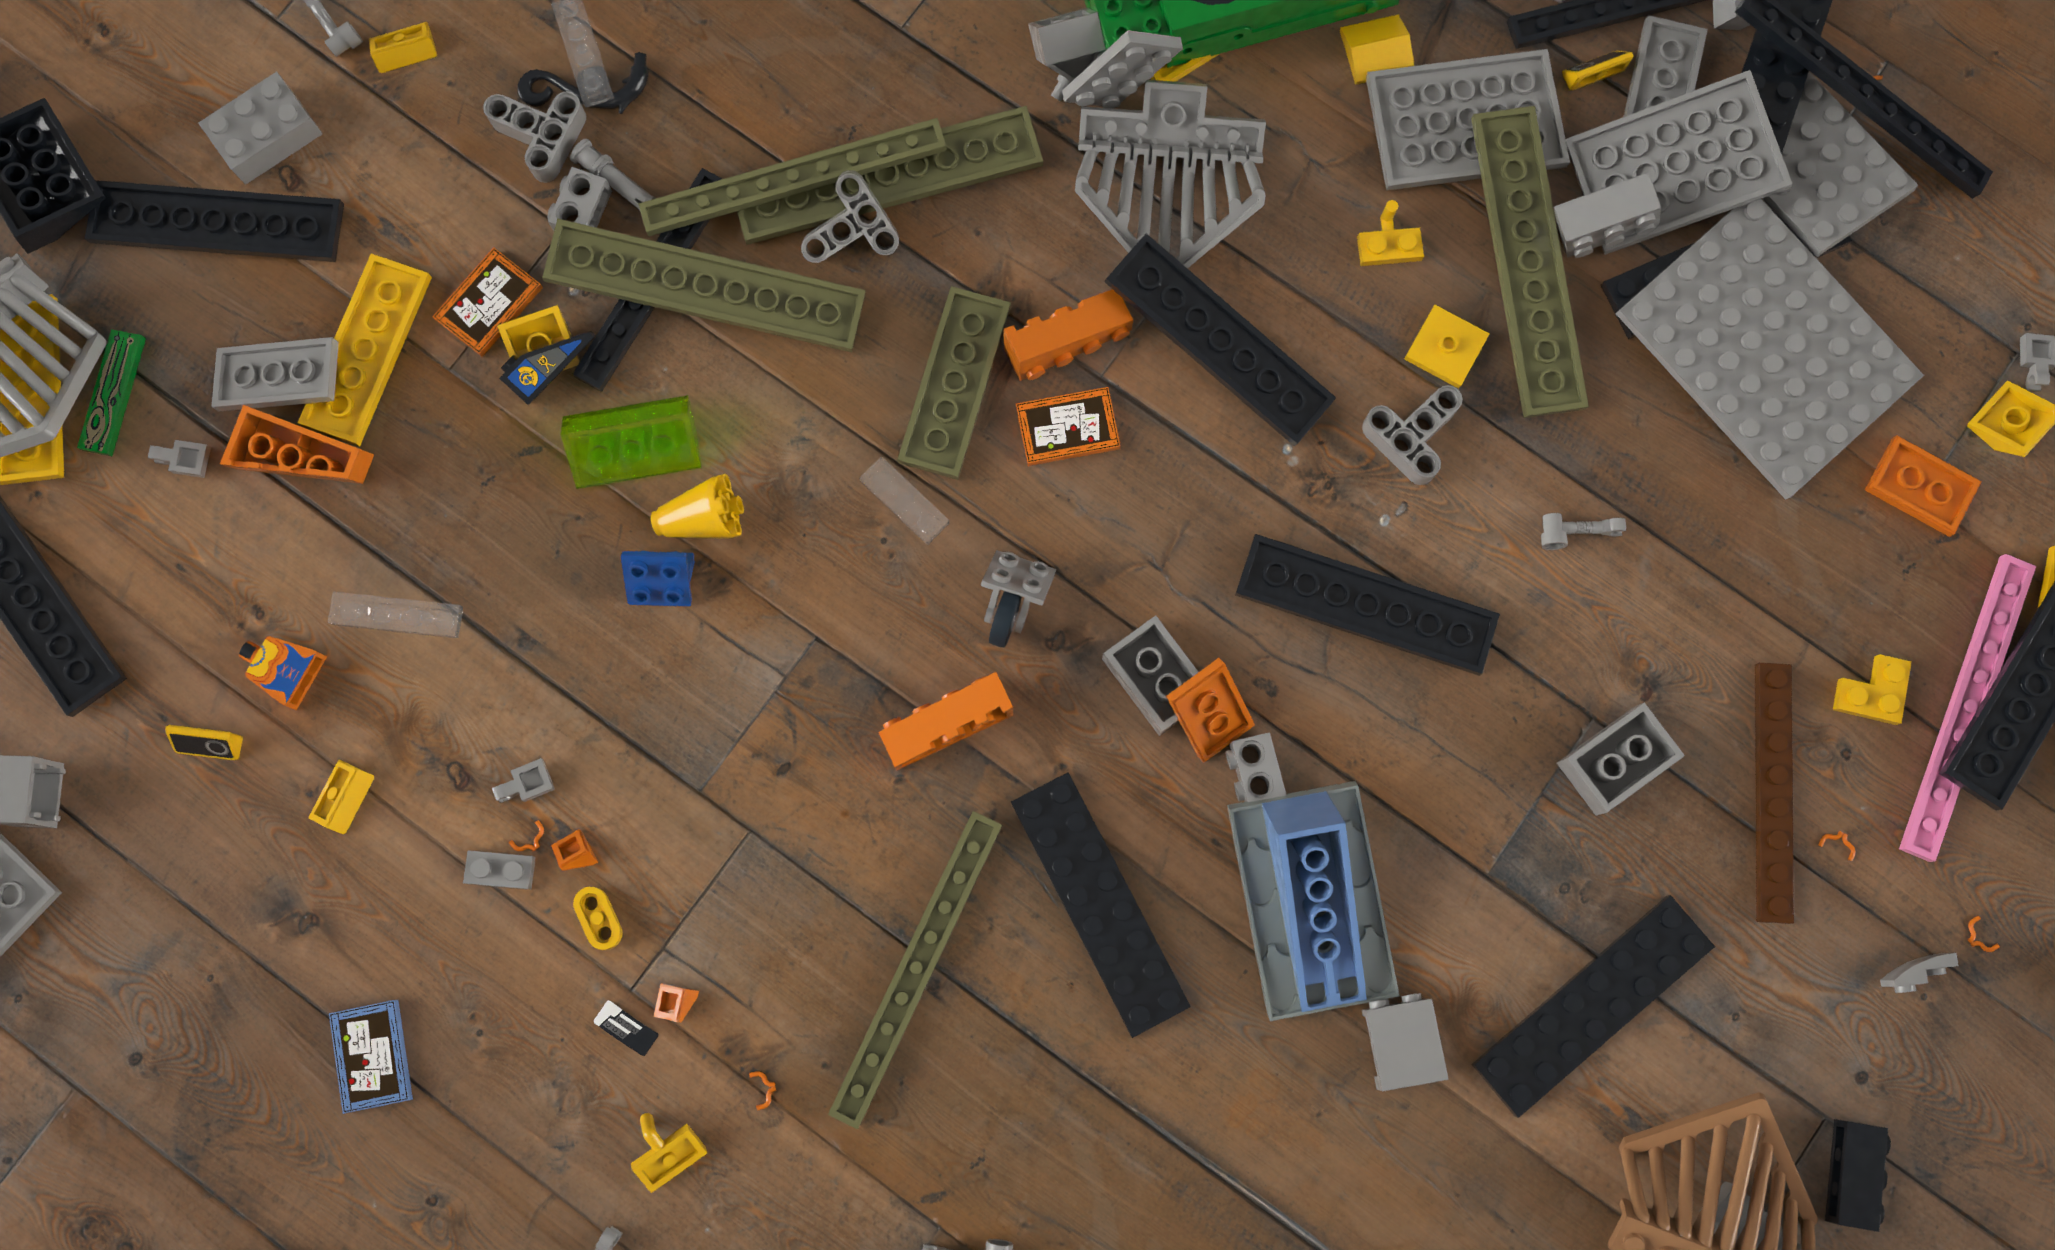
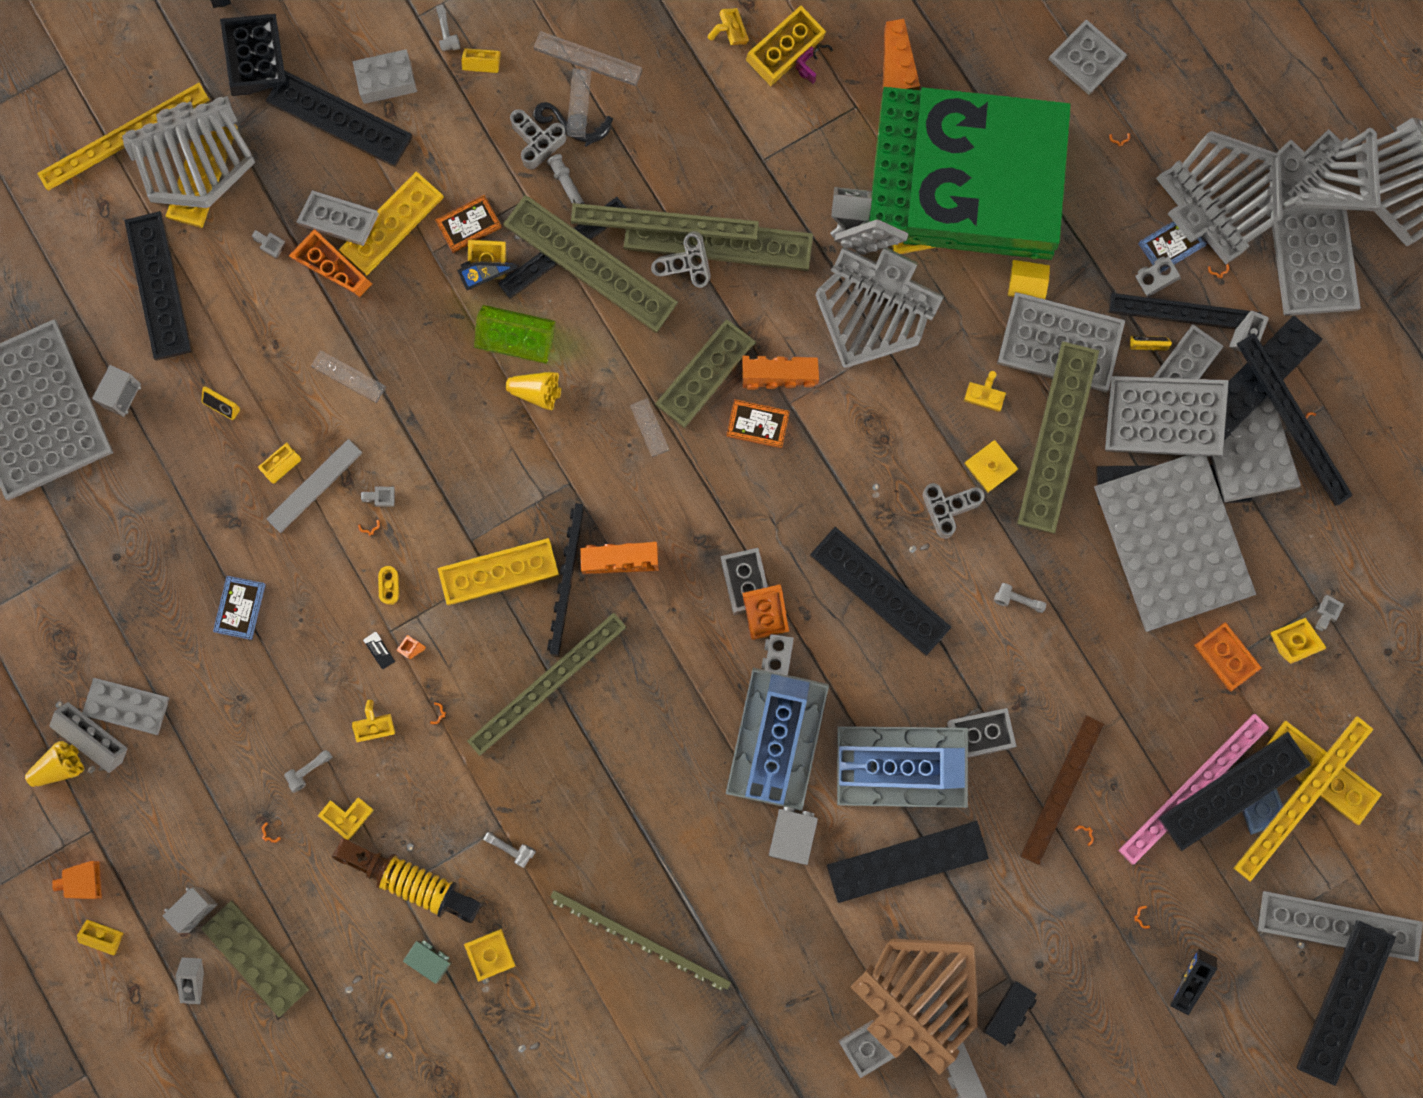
camera: 25 degrees right, 0 degrees up
green tile [77,329,146,457] -> none
torso [239,636,327,710] -> none
light grey plate [463,850,536,890] -> none
light grey brick [548,167,612,231] -> none
orange slope [551,829,598,871] -> none
blue bracket [621,550,695,606] -> none
light grey plate [981,550,1057,648] -> none
black plate [1011,772,1191,1038] -> none
black plate [1105,233,1336,446] -> none
light grey brick [1554,172,1661,258] -> none
yellow plate [1833,654,1911,725] -> none
light grey slope [1880,953,1959,993] -> none
none -> light grey tile [267,439,362,533]
none -> yellow plate [437,538,559,606]
none -> black plate [547,503,584,657]
none -> piece [837,726,968,808]

